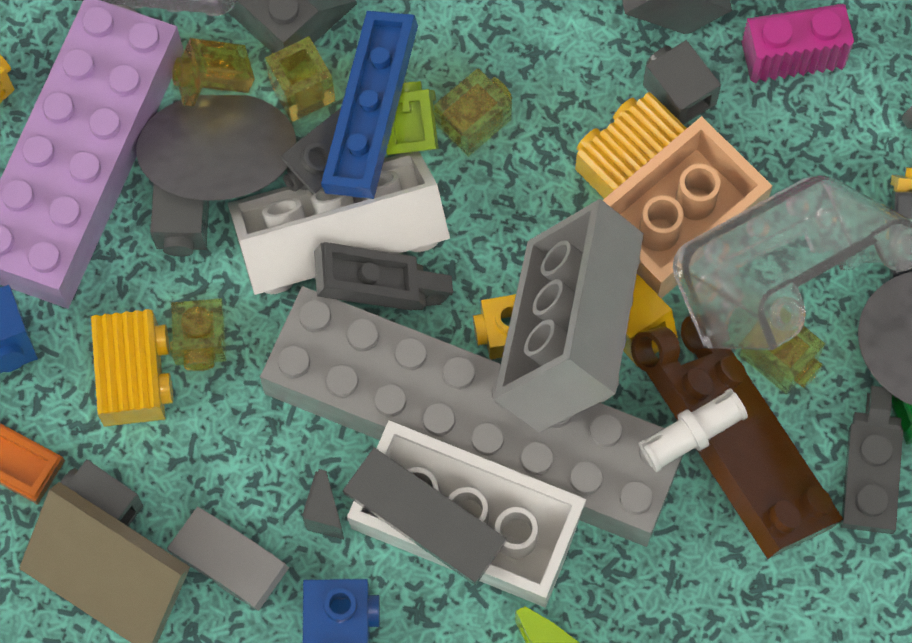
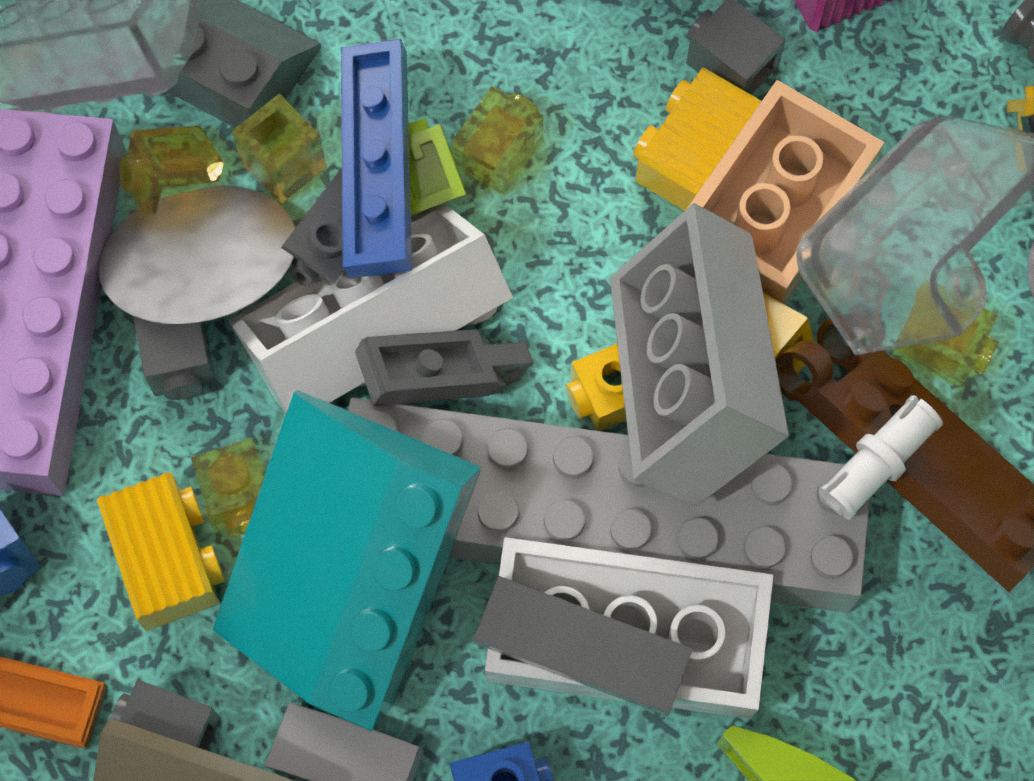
camera: 15 degrees left, 0 degrees up
dark grey slope [302,469,344,540] -> none
none -> teal slope [212,390,482,732]

